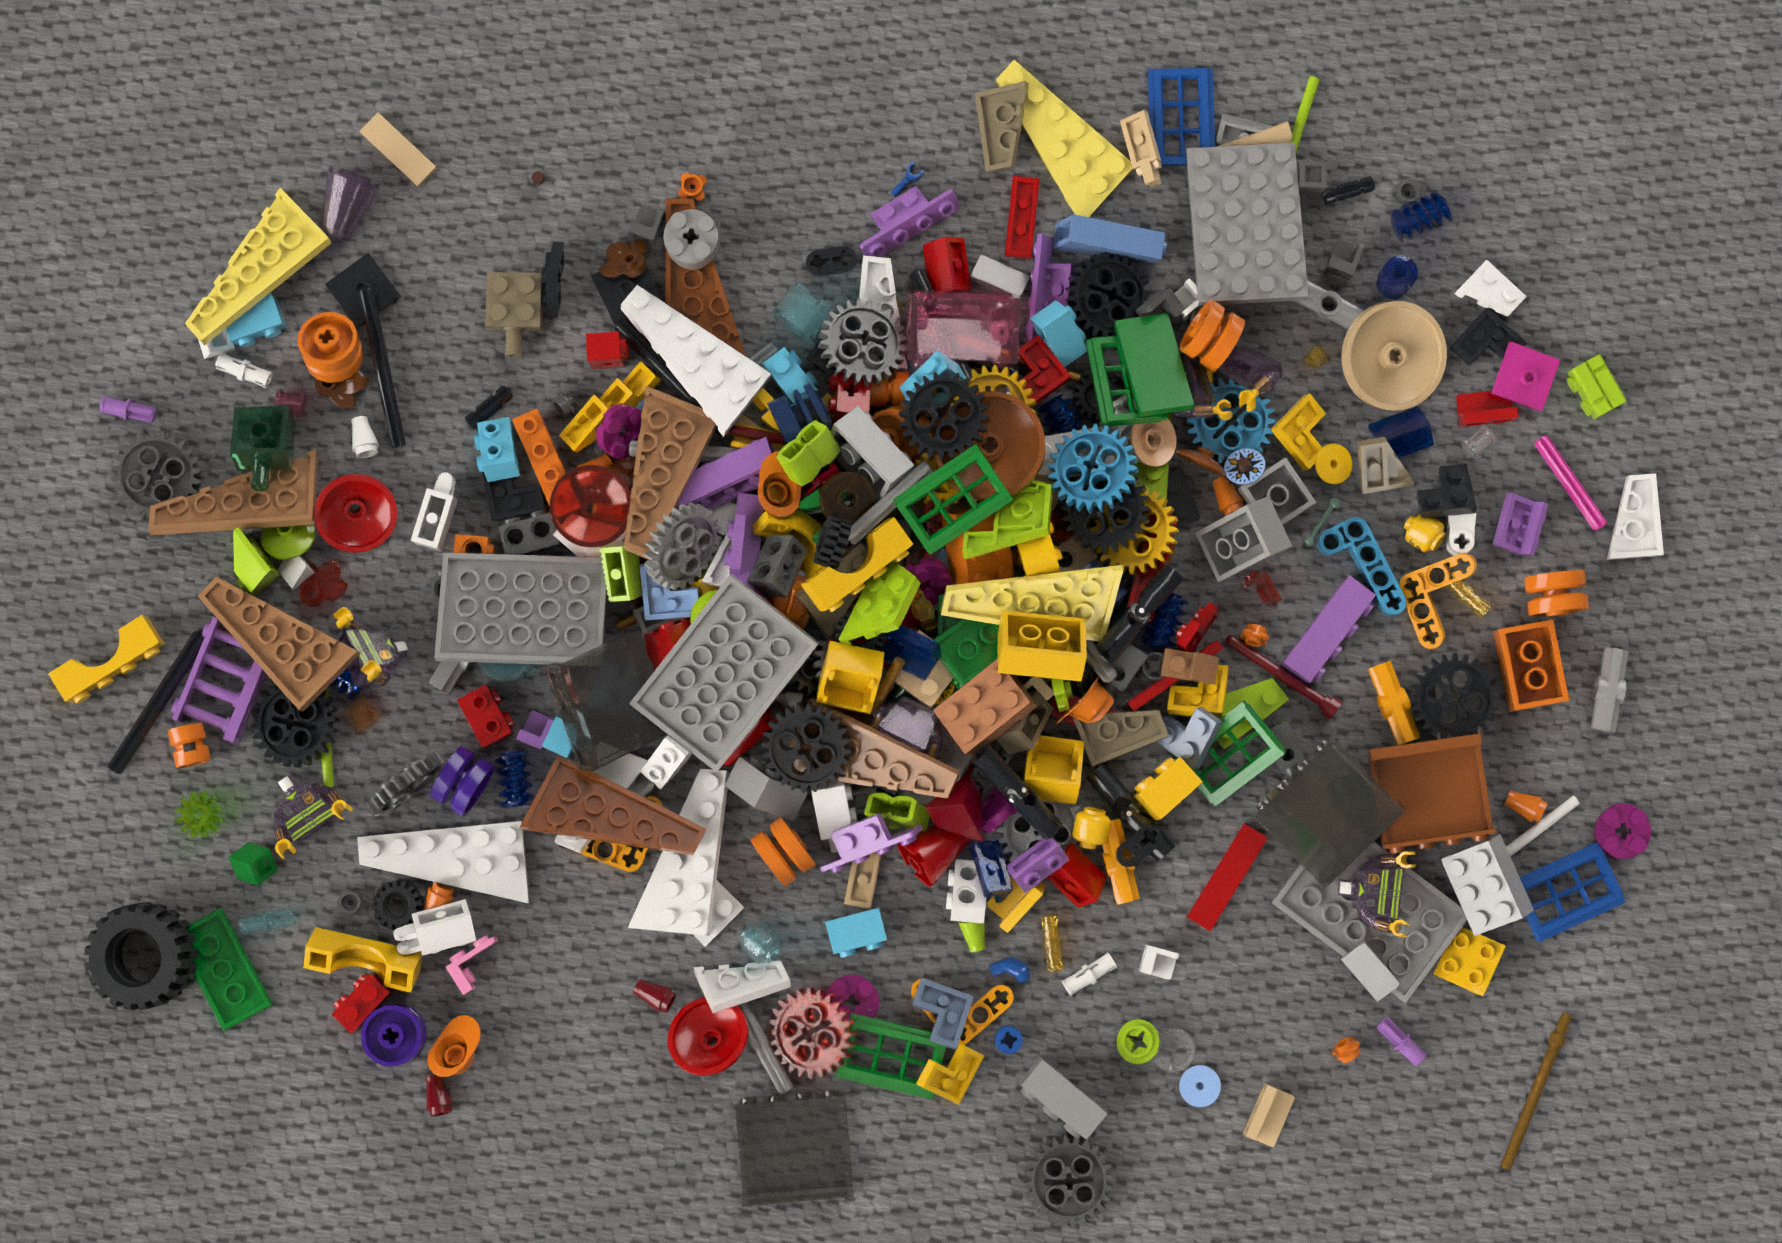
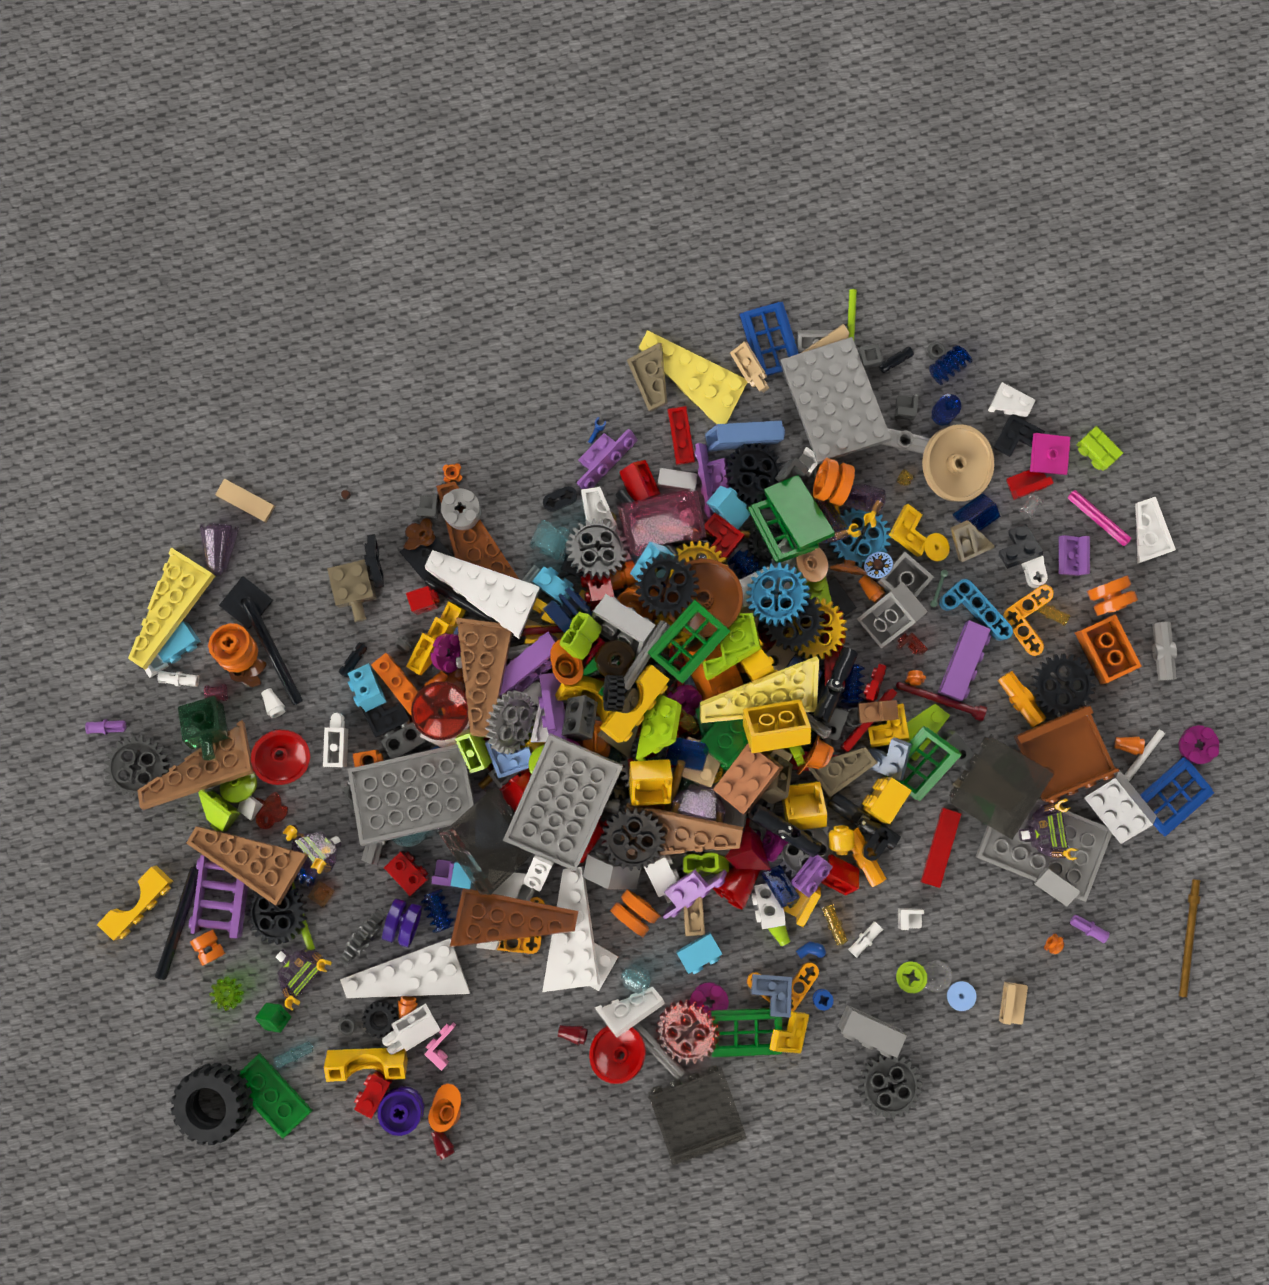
camera: 15 degrees left, 0 degrees up
yellow head [1404,514,1446,553] -> none
yellow hinge [1433,927,1506,997] -> none

